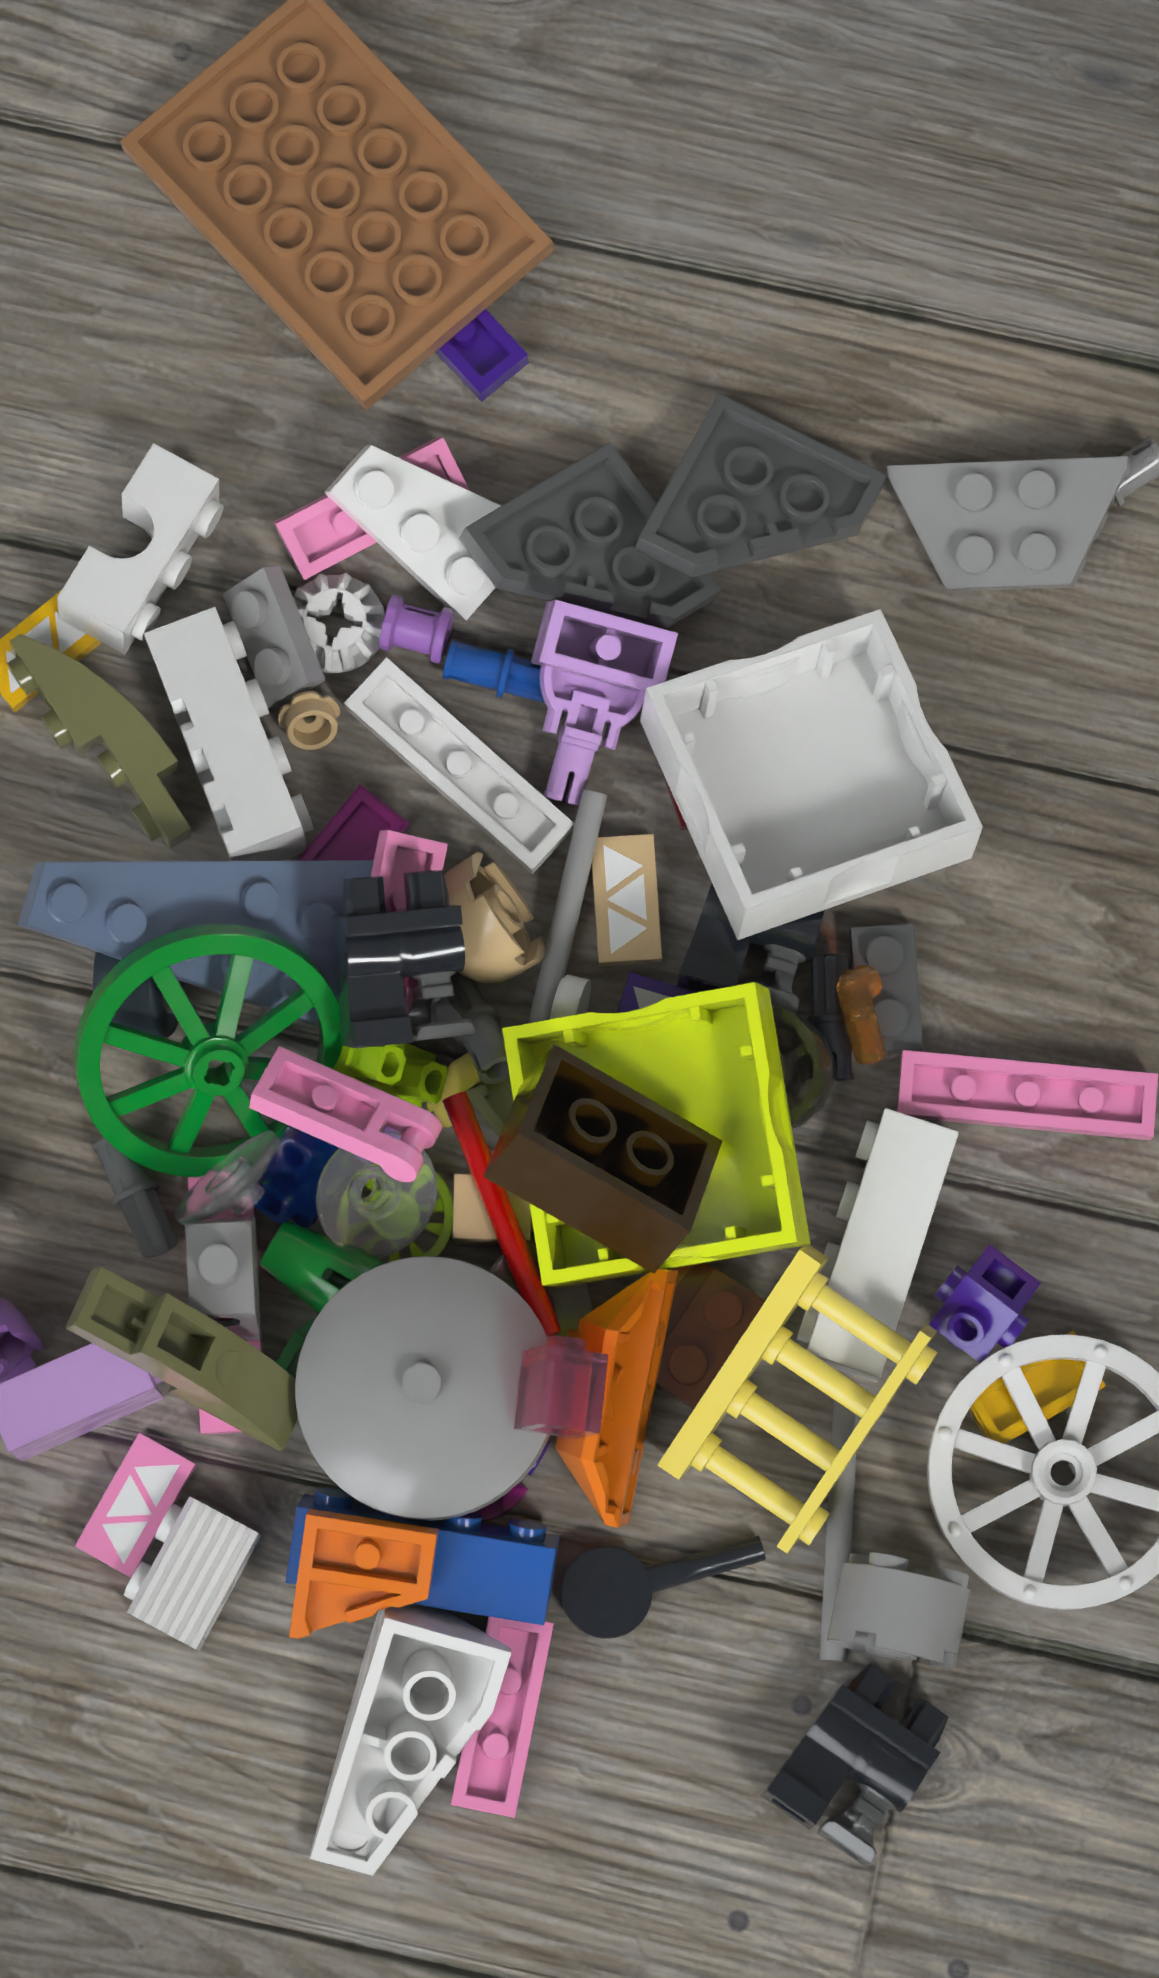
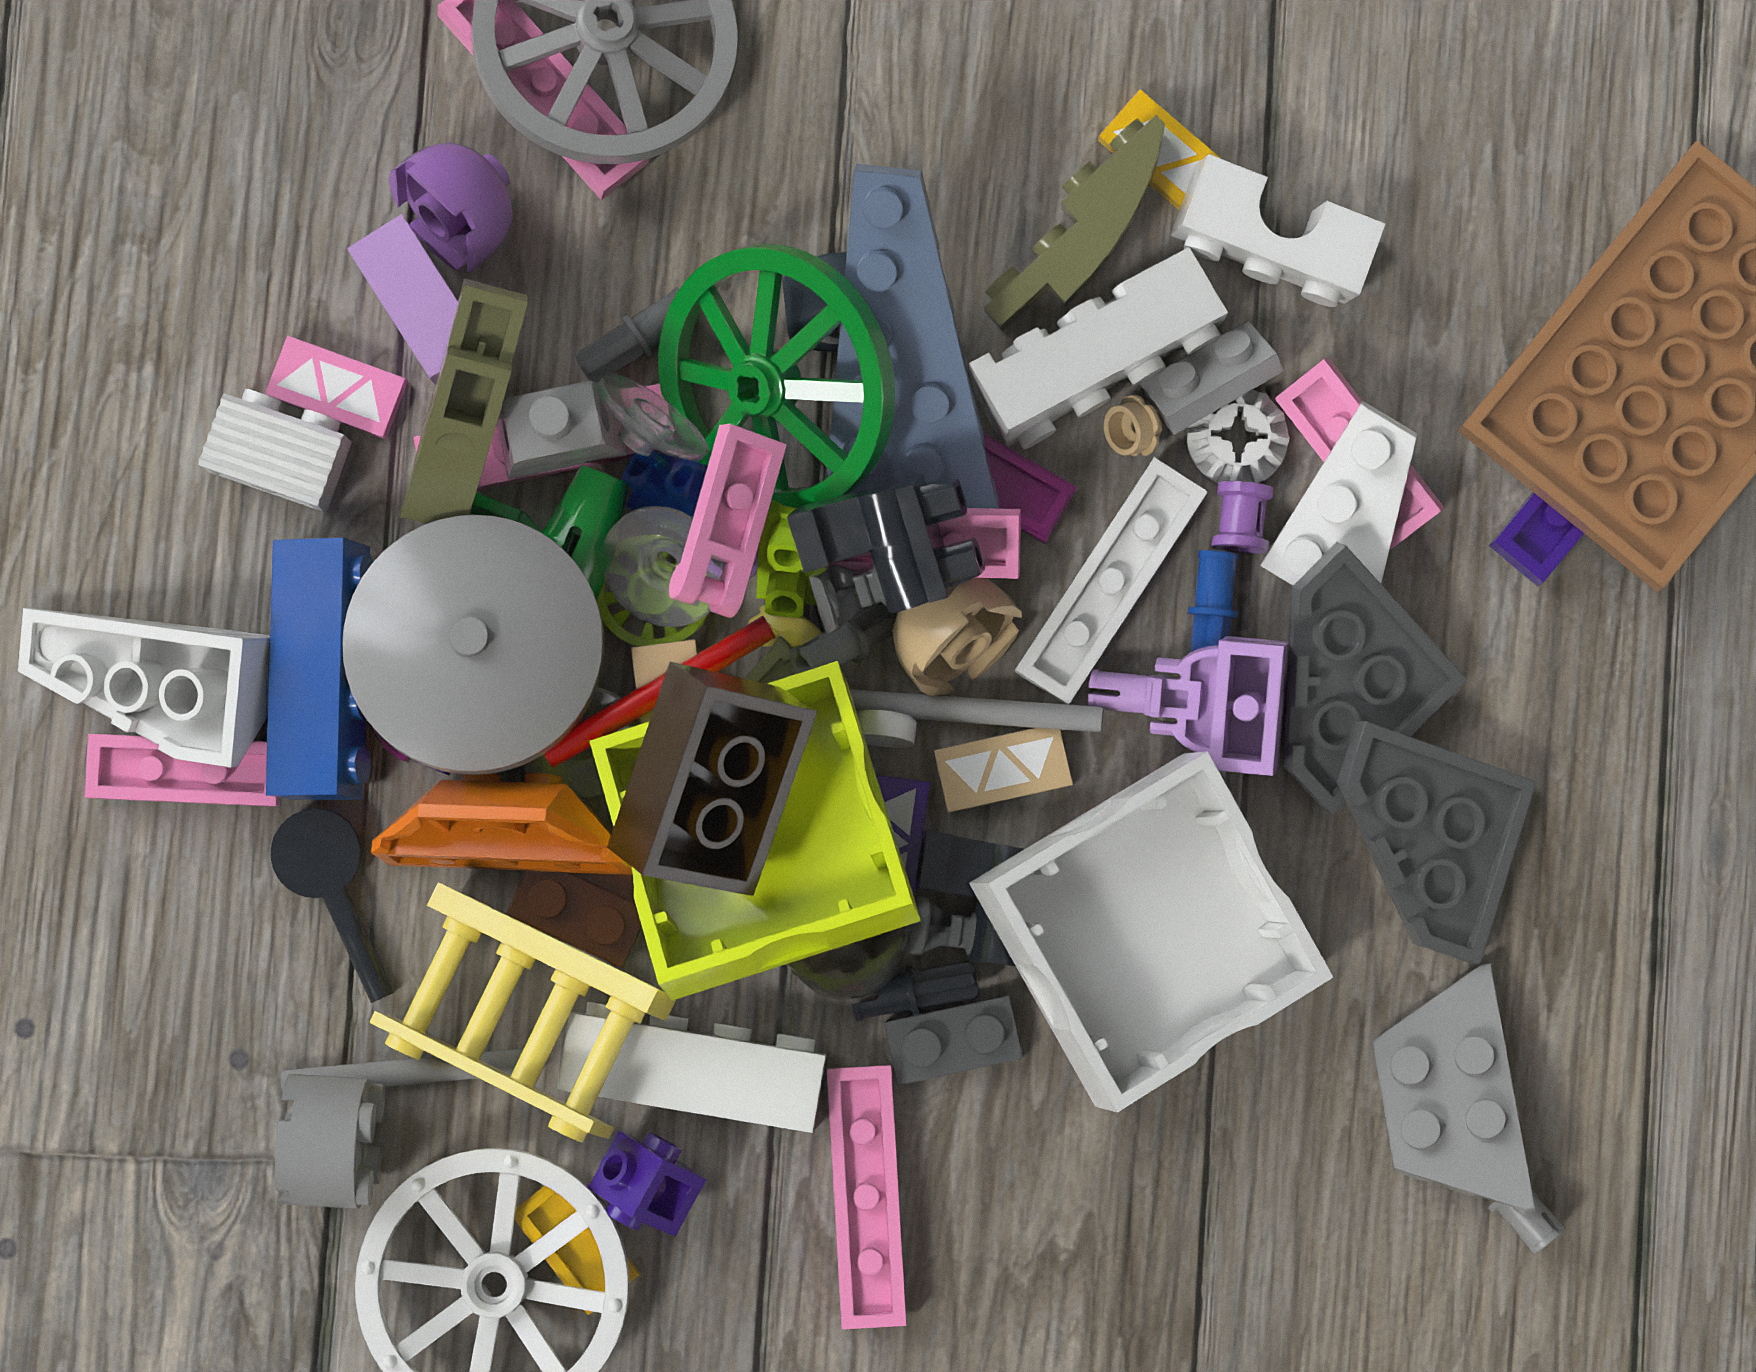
camera: 90 degrees right, 5 degrees up
orange wing [289,1509,439,1639] -> none
clear pink brick [514,1336,608,1439] -> none
black hips [761,1663,949,1867] -> none
clear orange arm [836,965,887,1064] -> none

